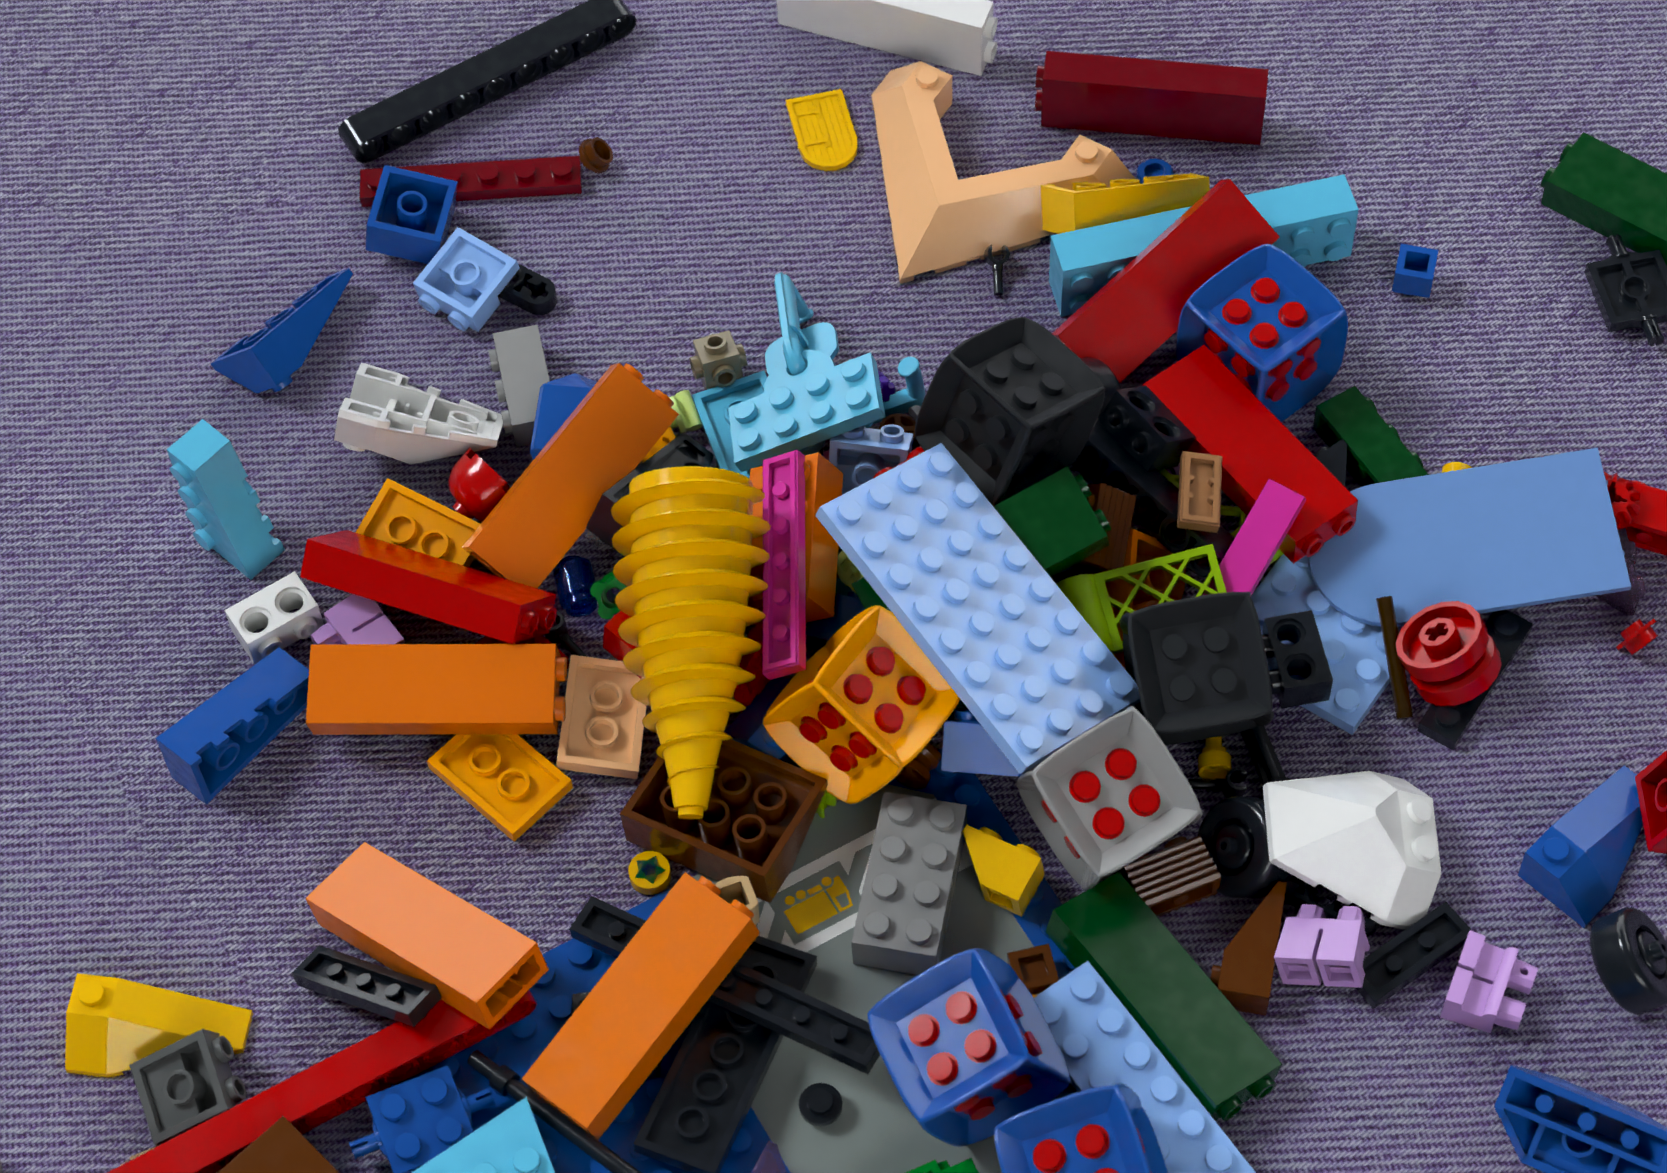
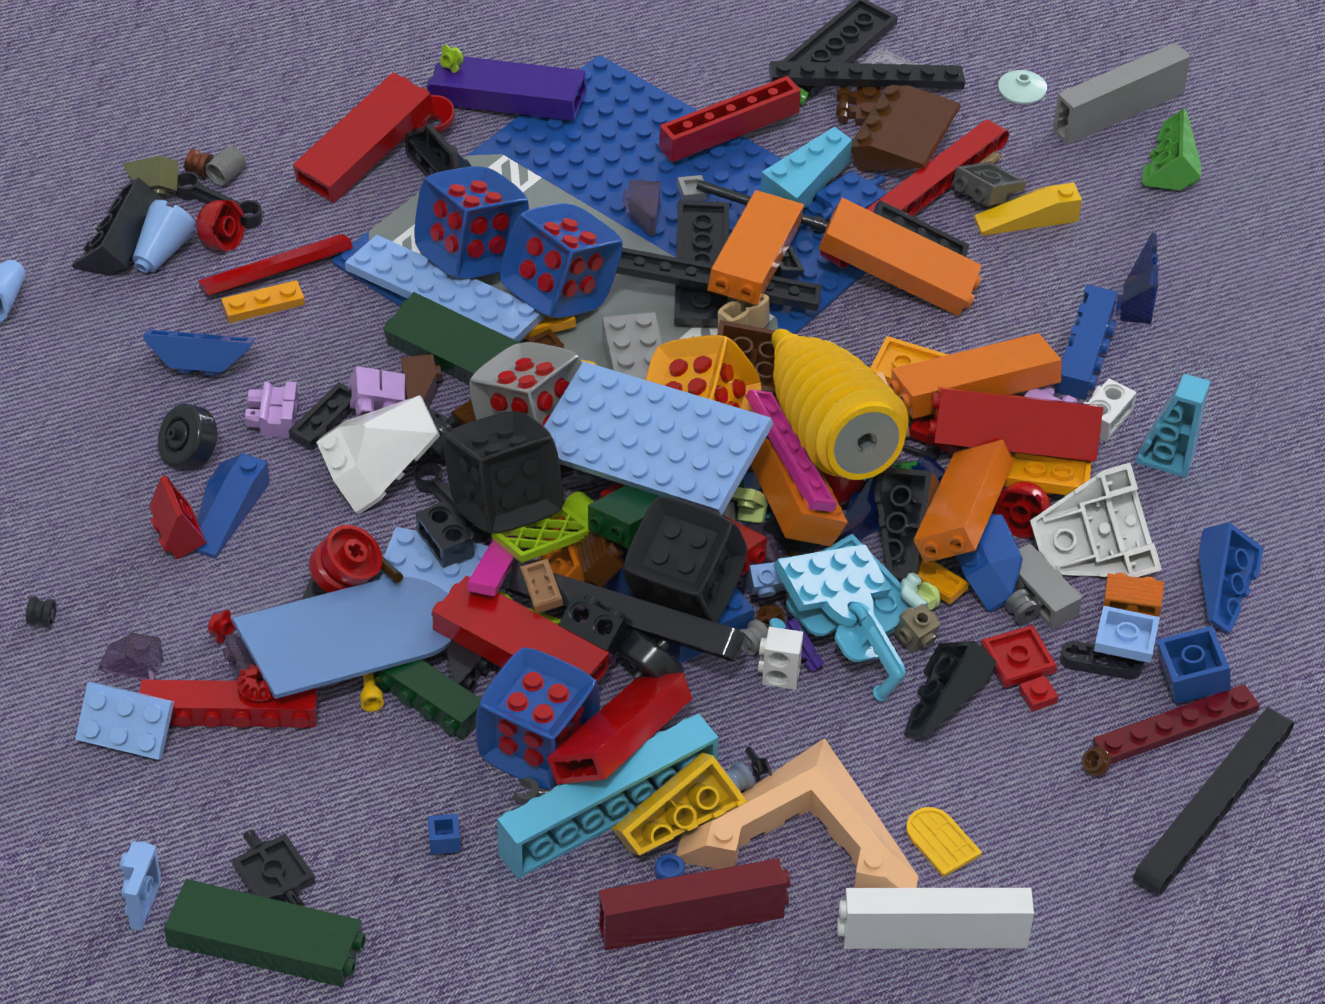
camera: 155 degrees right, 10 degrees down
none -> sand blue wheel [724,761,755,792]
none -> white brick [758,627,803,690]
none -> light aqua arm [901,573,928,609]
none -> black wedge [904,641,997,738]
none -> red plate [980,625,1057,688]
none -> flat silver wheel [1005,589,1041,625]
none -> red plate [1018,675,1059,712]
none -> orange brick [1103,573,1164,617]
none -> clear blue wedge [1115,233,1159,324]

